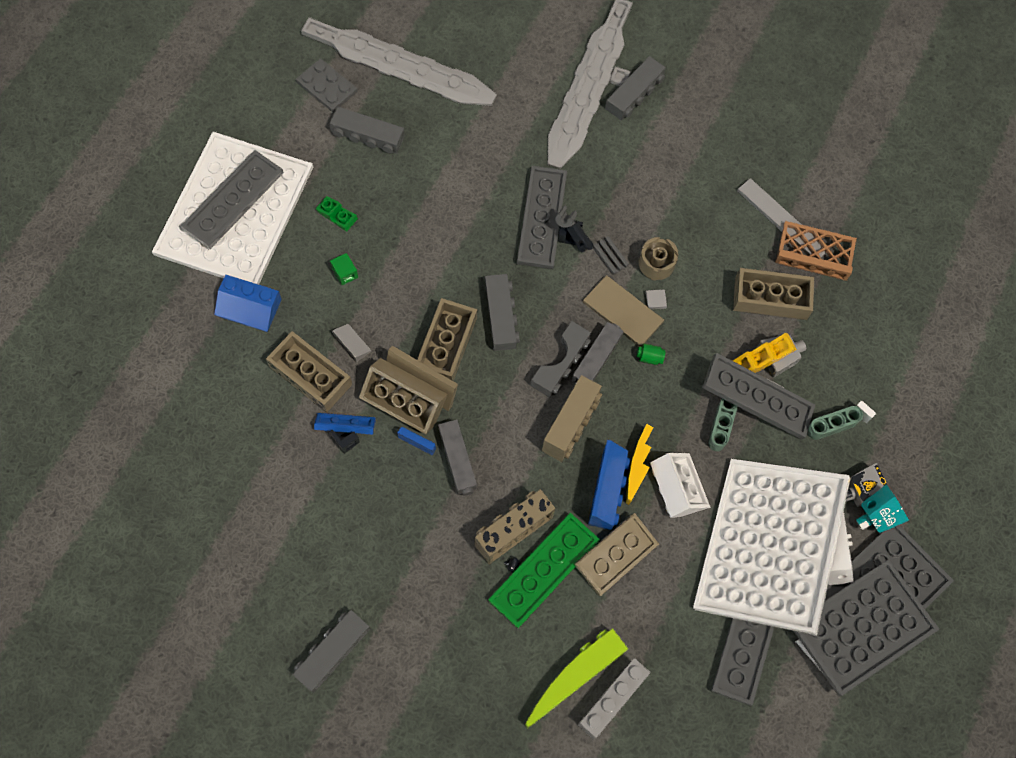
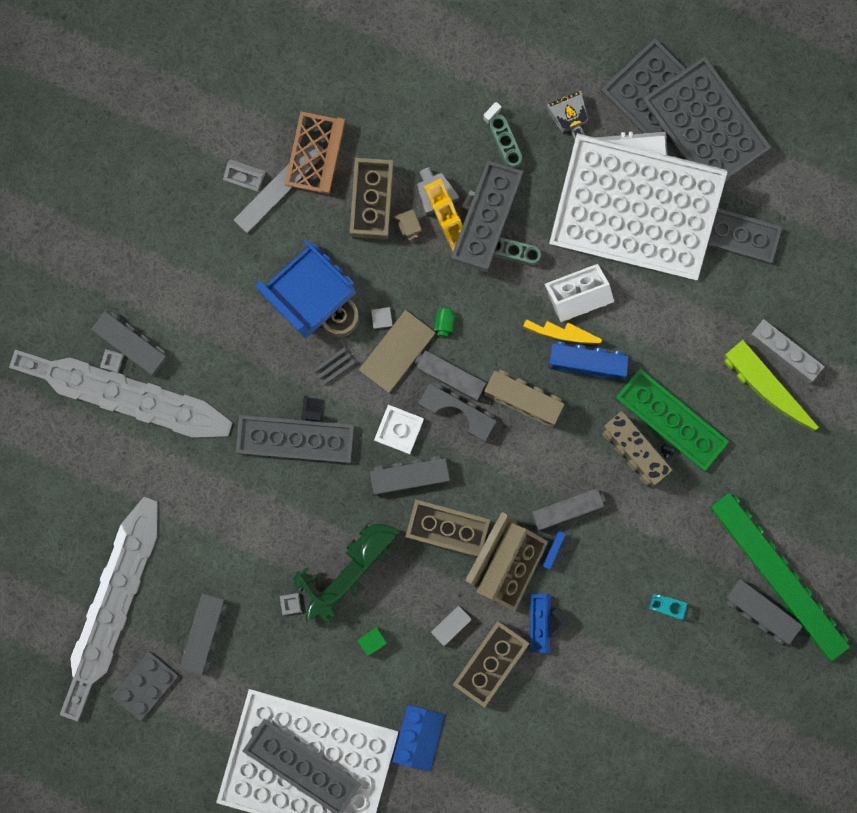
camera: 85 degrees left, 15 degrees up
green slope [316,196,358,232] -> none
piece [556,205,593,253] -> none
dark tan tile [574,513,659,596] -> none
teal torso [856,485,909,532] -> none
none -> light grey slope [223,159,266,192]
none -> blue panel [255,240,356,339]
none -> light grey tile [280,593,302,615]
none -> dark green piece [293,524,401,623]
none -> white plate [374,405,424,455]
none -> dark tan window [393,209,422,241]
none -> teal leg [649,594,688,621]
none -> green brick [709,493,850,662]

